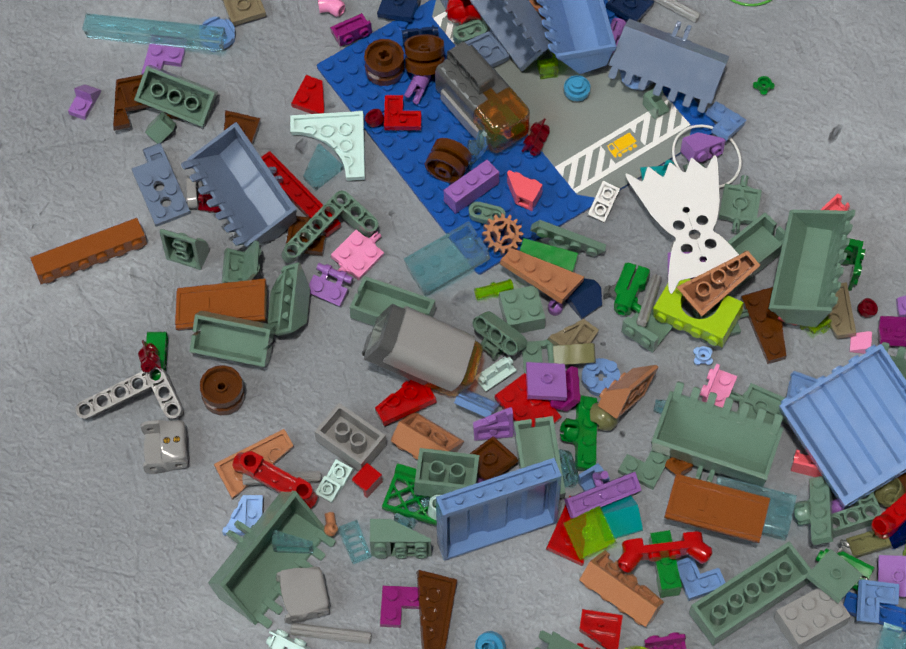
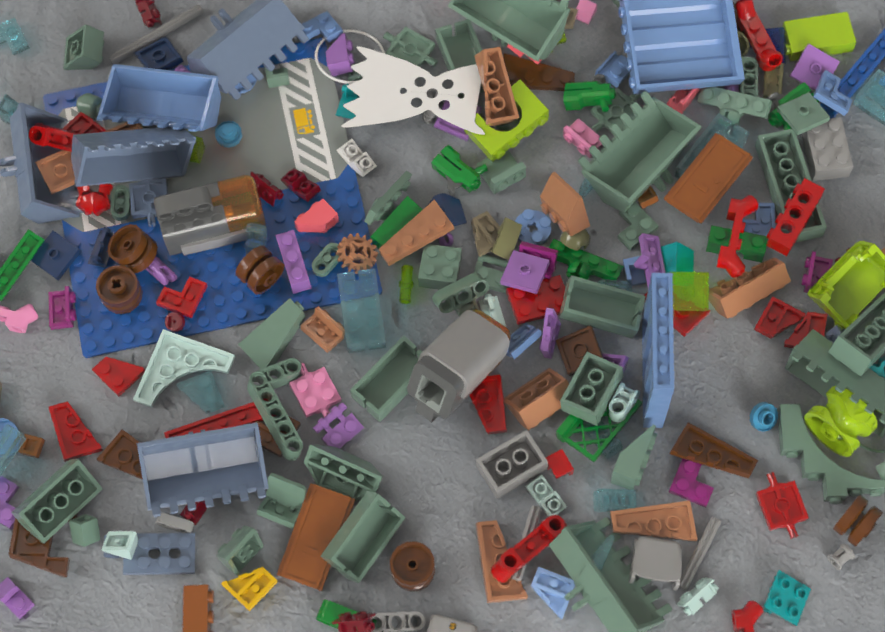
camera: 65 degrees left, 5 degrees up
nougat arm [324,512,338,537] -> none
light grey axle [636,274,662,327] -> none
light blue plate [693,346,713,365] -> none
none -> dark orange plate [18,434,45,458]
none -> red wing [48,401,103,462]
none -> light aqua slope [101,531,138,560]
none -> yellow wing [221,567,278,612]
none -> sand green slope [238,298,306,369]
none -> dark red slope [281,168,321,202]
none -> nougat bracket [300,306,345,353]
none -> green piece [563,74,616,112]
none -> nougat wing [610,500,697,541]
none -> red brick [766,178,825,256]

